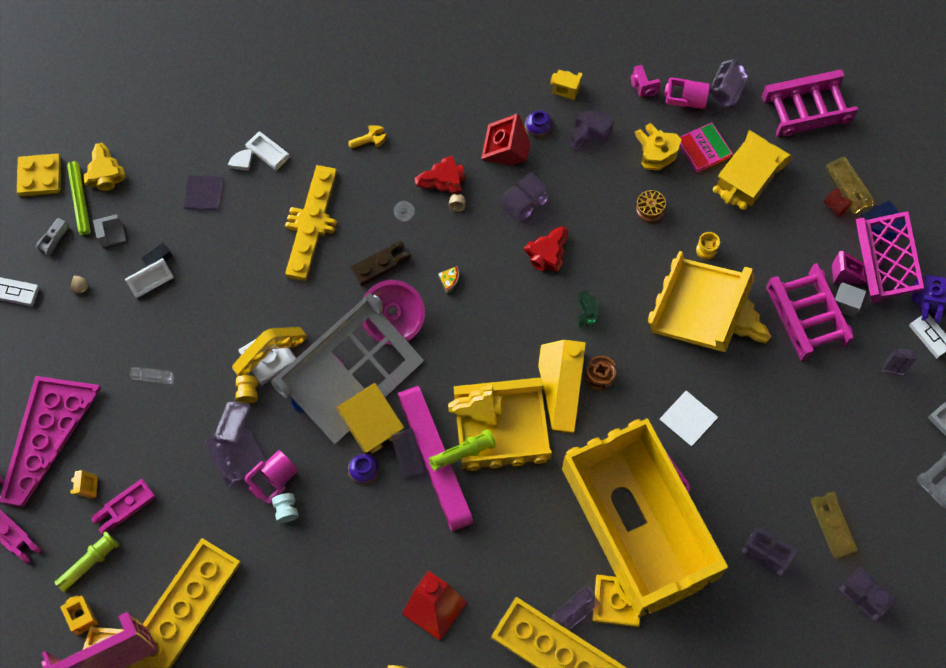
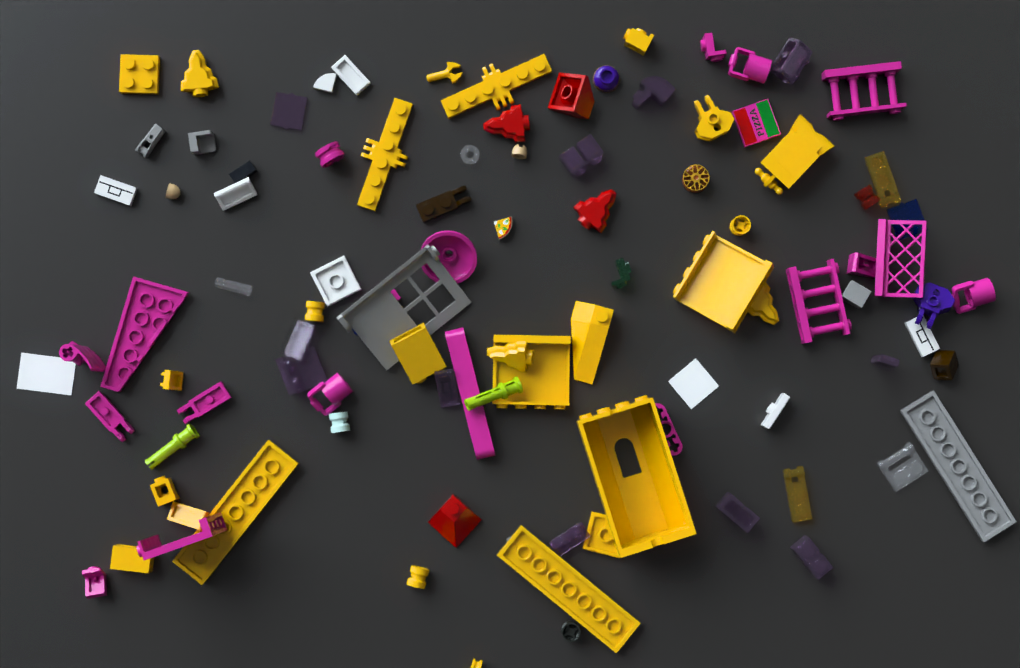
camera: 10 degrees right, 20 degrees up
lime axle [67,161,91,236] -> none
yellow beam [232,327,307,376] -> none
dark purple piece [348,454,380,485] -> none
dark orange wheel [585,356,617,390] -> none
none -> dark pink wheel [315,141,345,168]
none -> yellow hinge [440,54,552,119]
none -> white plate [761,393,790,429]

